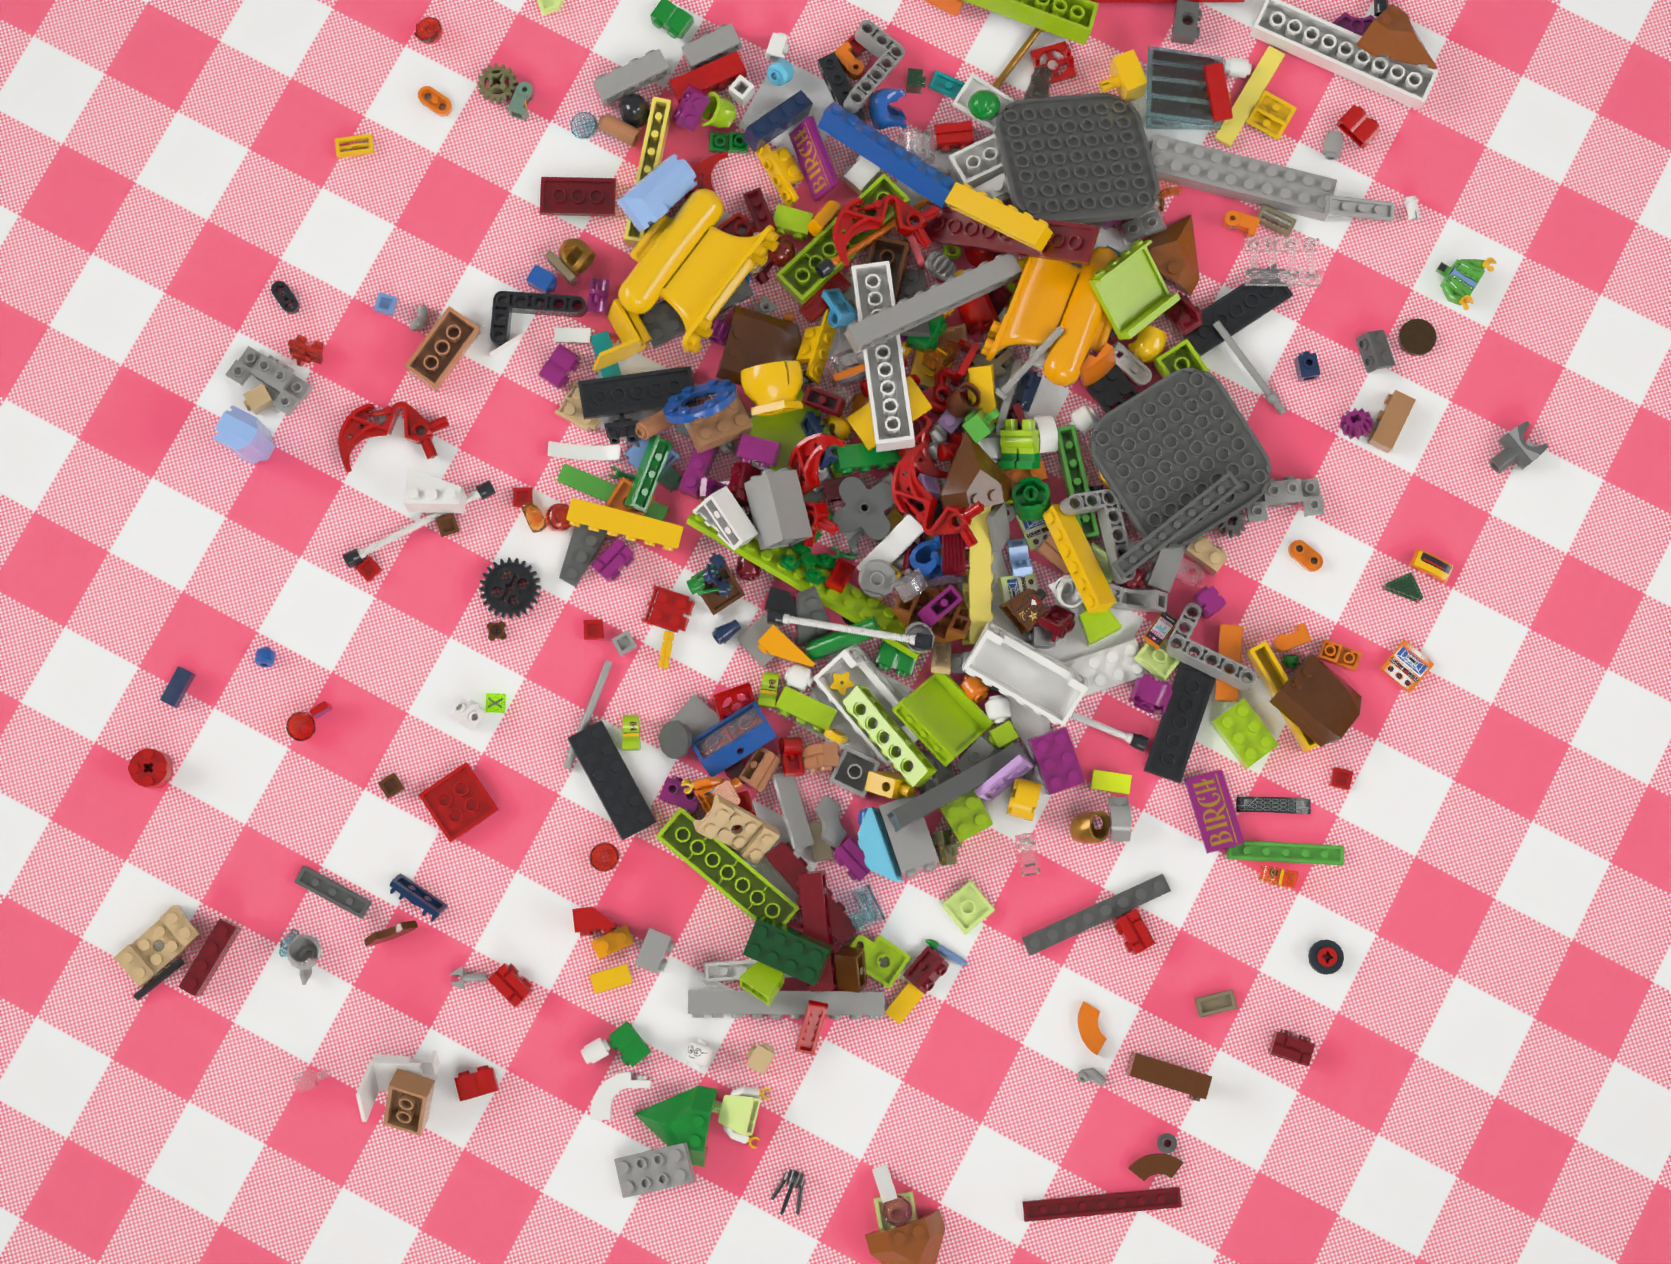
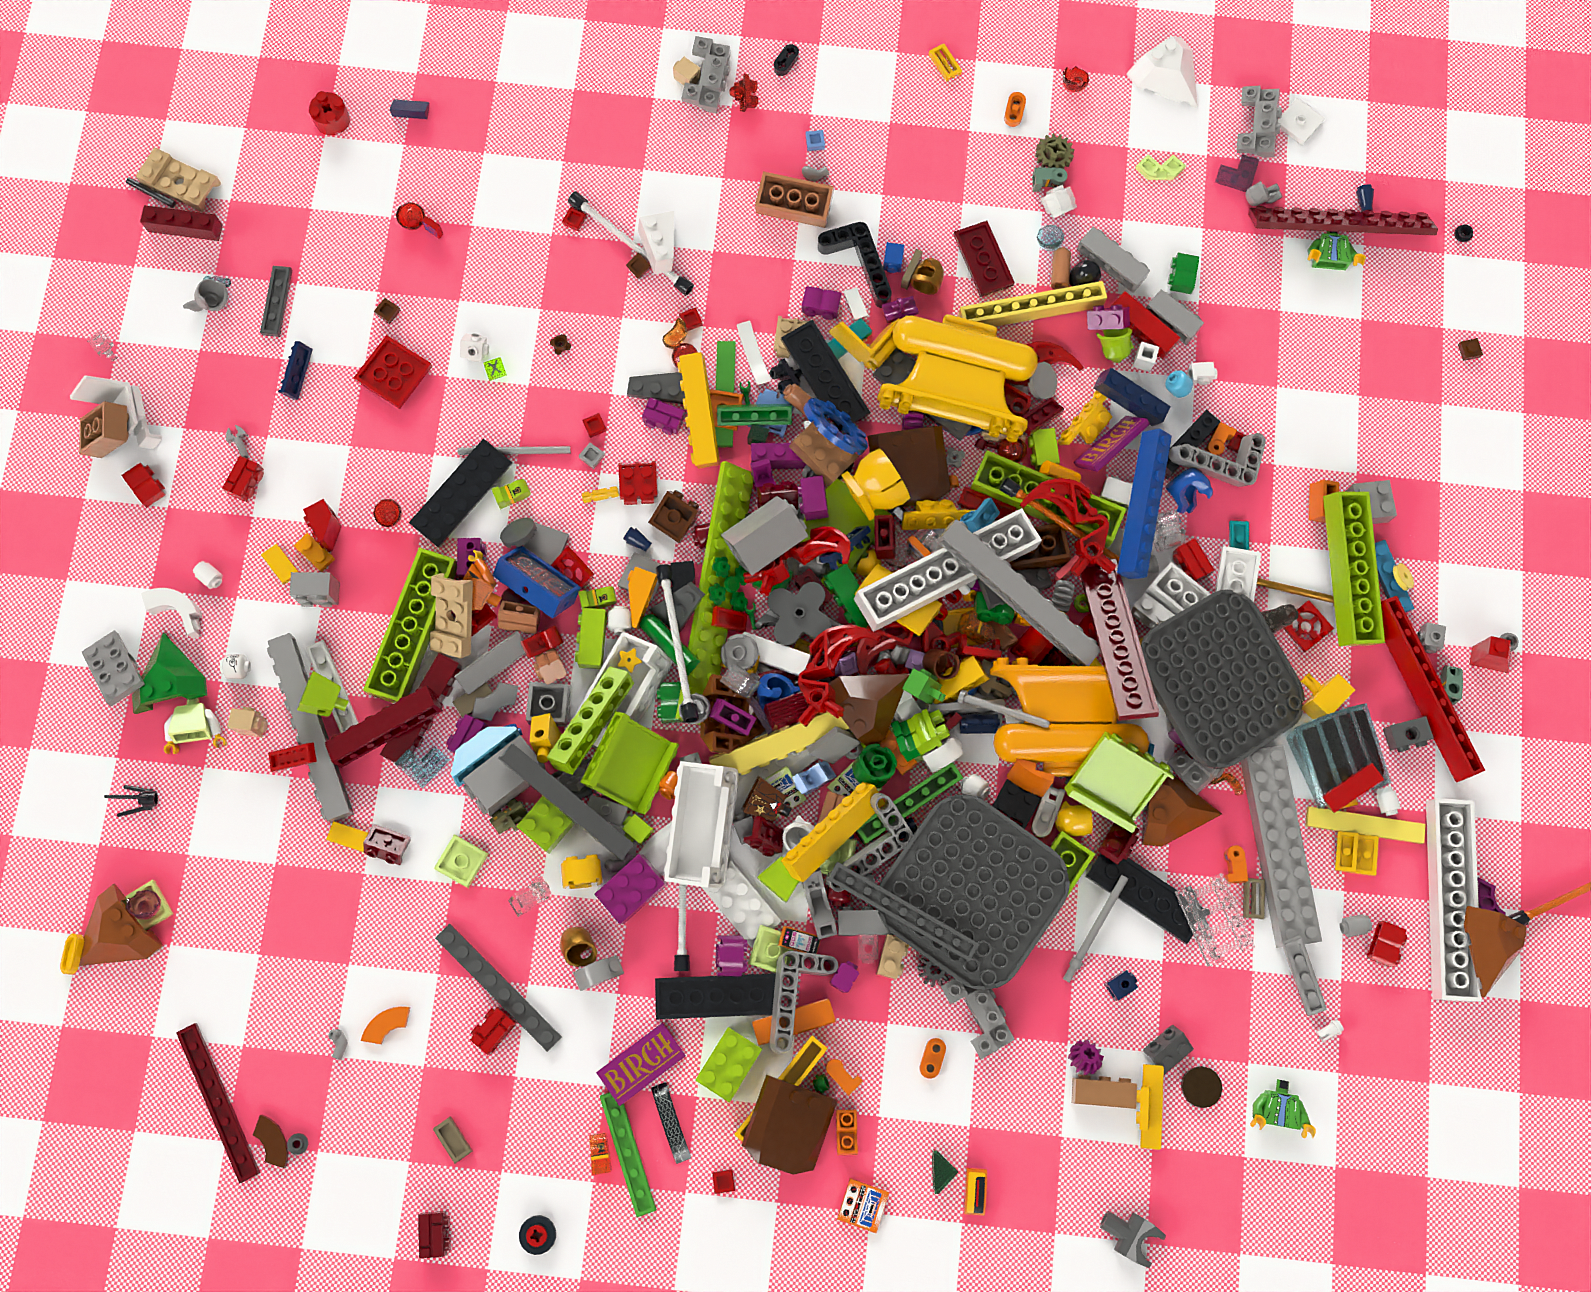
camera: 65 degrees right, 5 degrees down
light blue brick [214,405,275,465] -> none
blue piece [254,647,275,668] -> none
red piece [338,401,450,473] -> none
reddish brown tile [364,920,418,947] -> none
black gear [479,557,542,620] -> none
white sticker [489,334,523,357] -> none
green brick [608,1021,652,1067] -> none
light blue brick [617,154,697,232] -> none
plant [686,553,732,599] -> none
white wedge [692,486,759,550] -> none
green slope [708,131,748,153] -> none
dark green brick [743,915,833,986] -> none
yellow tile [823,728,849,744] -> none
reddish brown brick [833,946,867,993] -> none
lime plate [849,935,911,989] -> none
white sticker [872,1164,898,1203] -> none
clear green plate [906,68,926,94] -> none
medium blue piece [925,939,967,966] -> none
tan plate [931,641,952,674] -> none
yellow brick [944,182,1053,252] -> none
green hair [968,90,1000,120] -> none
lavender tile [974,754,1034,802] -> none
white head [985,695,1011,724] -> none
neon yellow tile [1090,770,1132,795] -> none
reddish brown brick [1125,1052,1212,1102] -> none
none -> light grey tile [1028,362,1057,399]
none -> white hair [1040,185,1077,218]
none -> yellow bracket [1136,1064,1164,1150]

